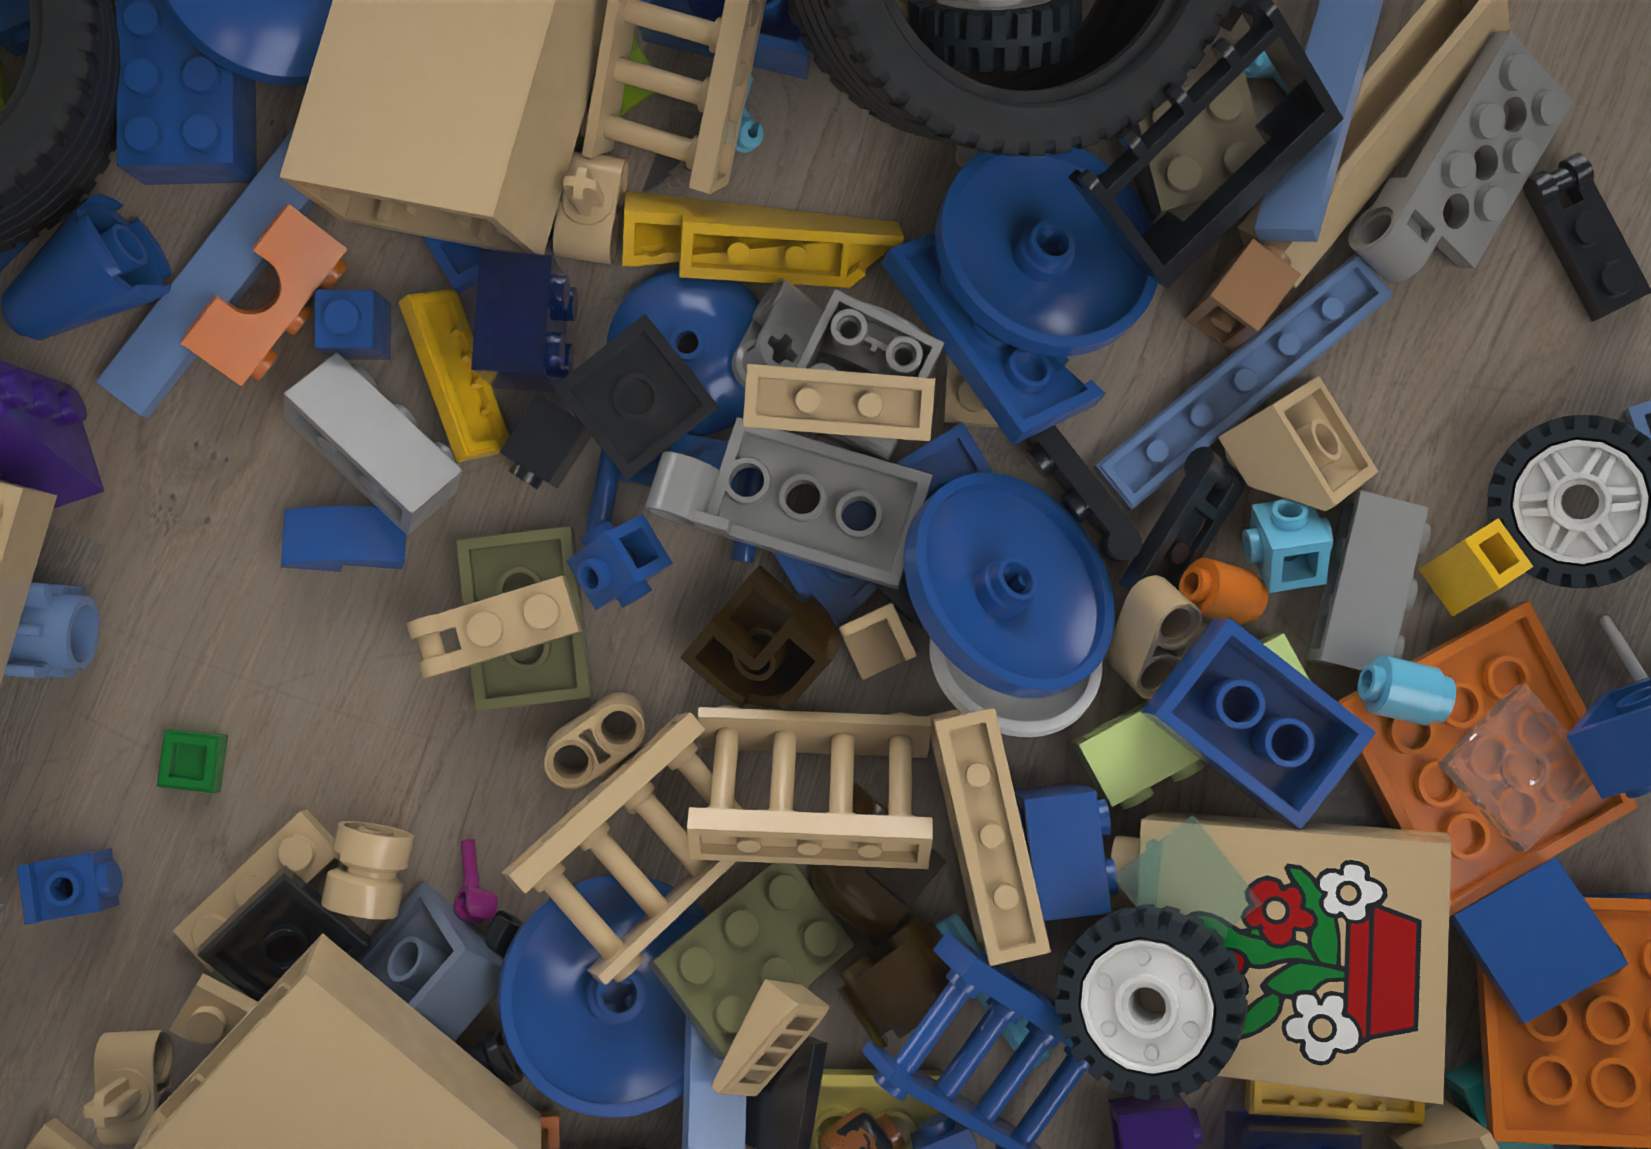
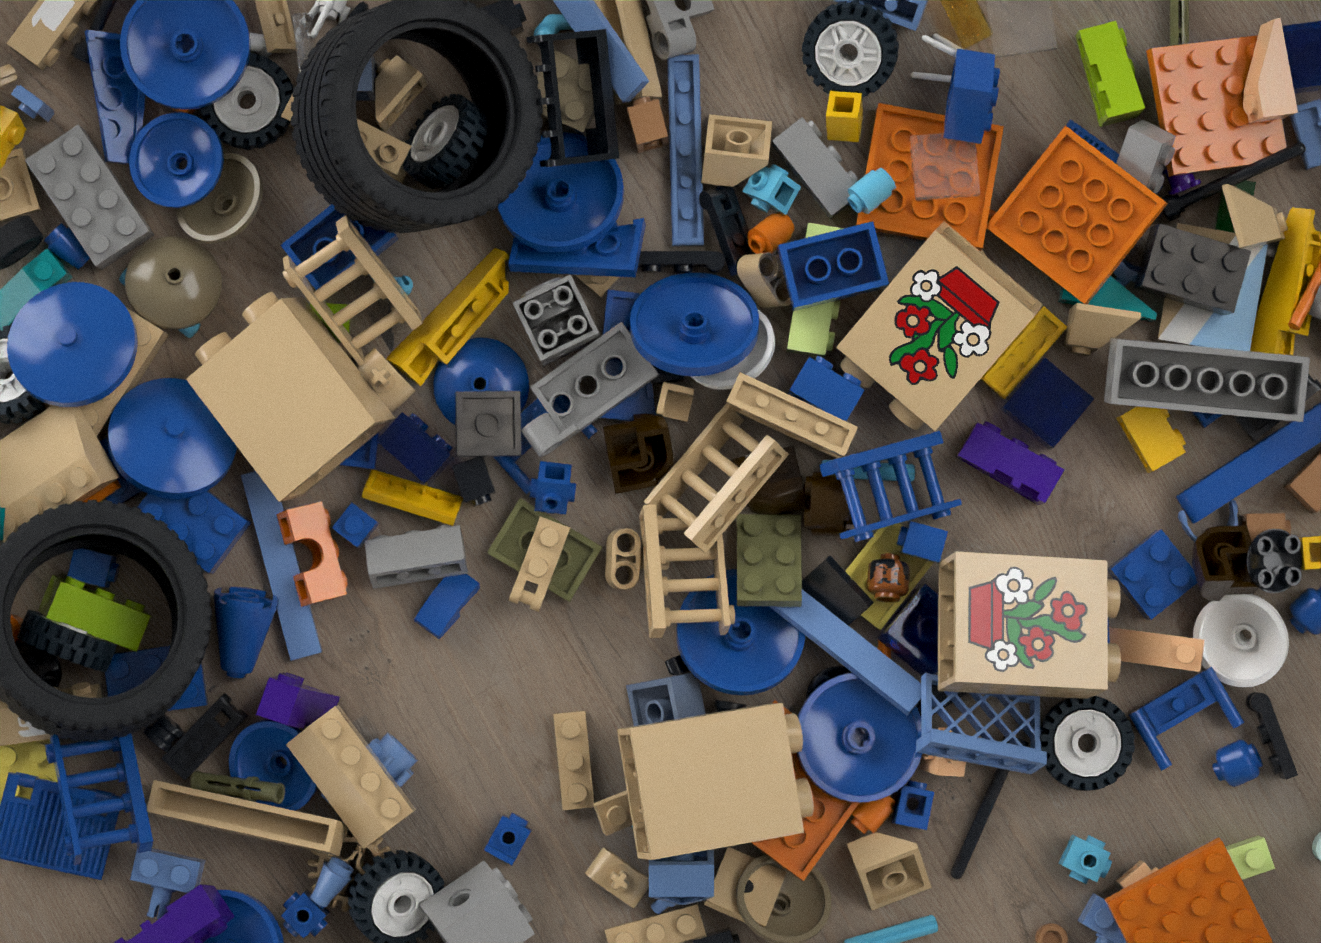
camera: 50 degrees left, 0 degrees up
green tile [156,729,228,793] -> none
black plate [197,865,371,1002] -> none
tan wheel [321,821,415,920] -> none
magenta hand [453,839,498,924] -> none
tan slope [711,979,829,1096] -> none
light grey piece [731,278,824,388] -> none
tan plate [743,364,935,441] -> none
wheel [1055,904,1248,1100] -> none
clear light blue piece [1112,815,1263,940] -> none
blue tile [1449,857,1628,1024] -> none

